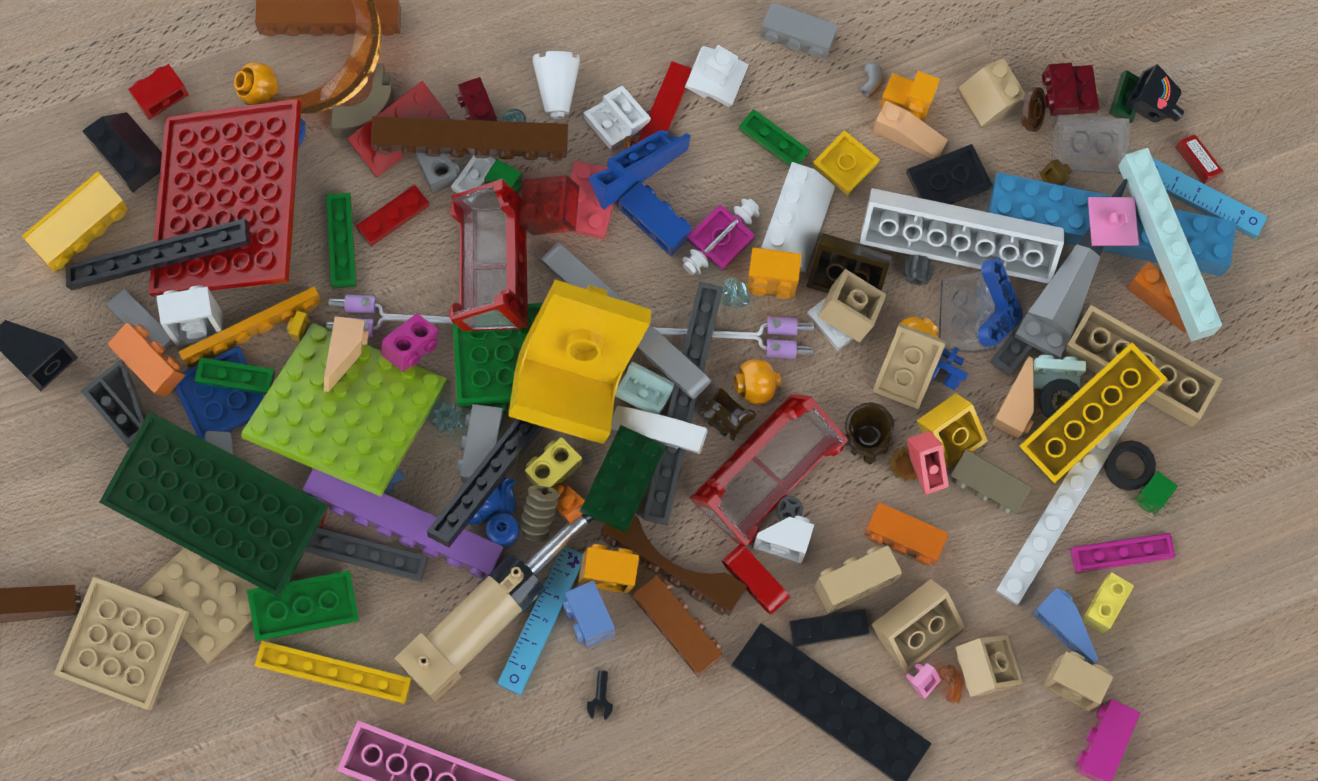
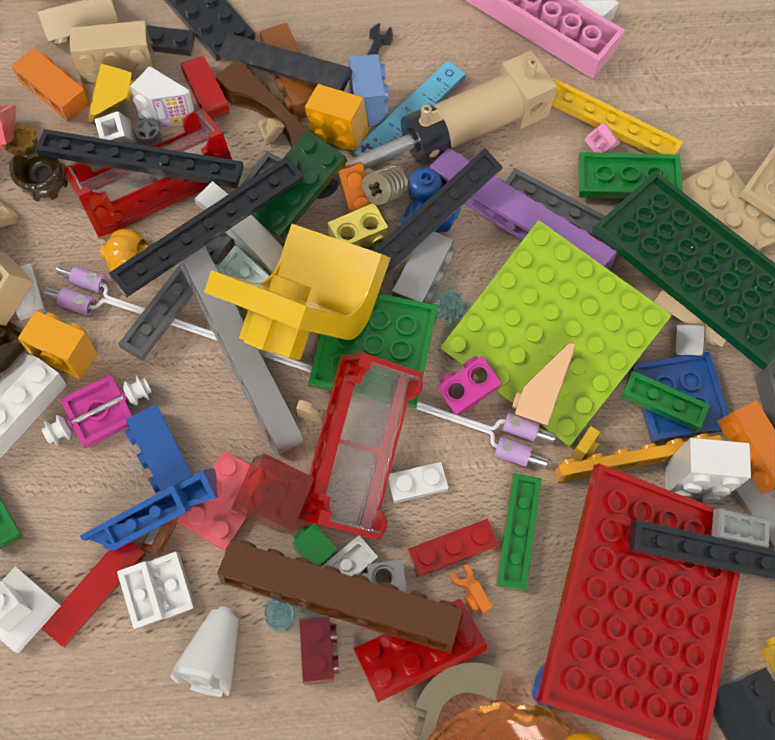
camera: 165 degrees left, 5 degrees down
dark brown hair [699,388,756,441] -> none
clear light blue tile [721,277,749,307] -> none
none -> black plate [35,129,244,188]
none -> yellow slope [87,64,135,123]
none -> white brick [95,111,136,144]
none -> black plate [109,156,304,298]
none -> black tile [218,33,353,92]
none -> tan tile [258,118,285,143]
none -> tan tile [296,400,326,424]
none -> white plate [388,462,448,504]
none -> orange plate [450,564,493,617]
none -> bright pink tile [585,123,620,153]
none -> light grey plate [712,508,770,548]

